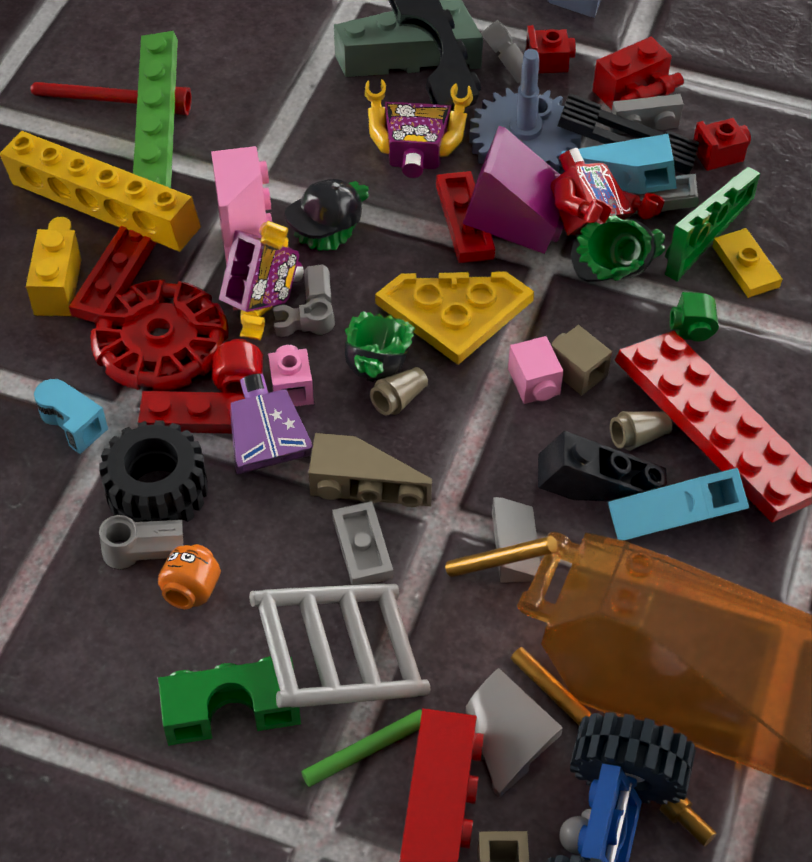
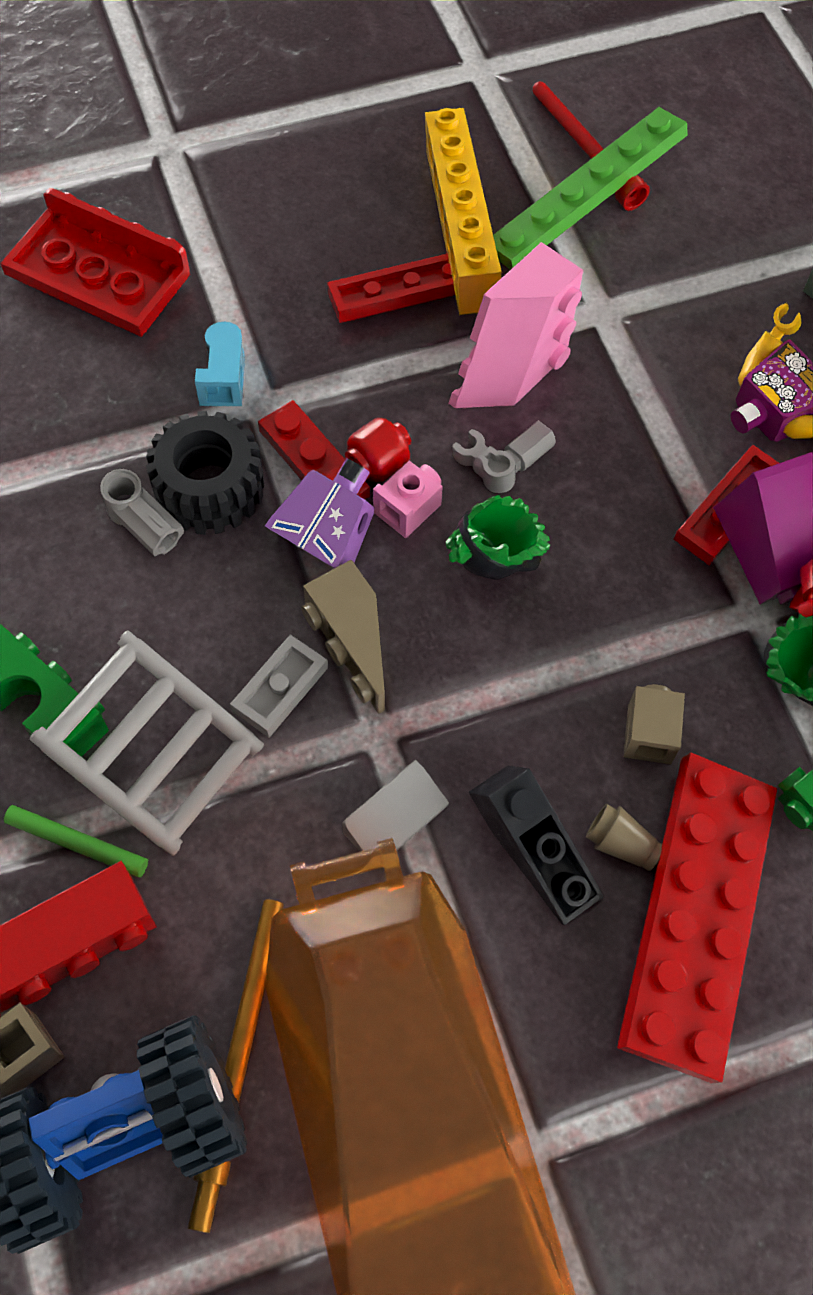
camera: 50 degrees right, 10 degrees up
yellow brick [26,217,82,316] -> none
red plate [90,279,229,391] -> none
orange head [158,544,221,609] -> none
torso [219,221,304,340] -> none
black hair [284,179,369,251] -> none
dark tan cone [370,367,428,416] -> none
yellow plate [375,272,534,365] -> none
pearl gold bar [445,536,558,577] -> none
light grey slope [465,668,563,798] -> none
bright pink brick [508,336,563,404] -> none
medium azure slope [608,468,749,542] -> none

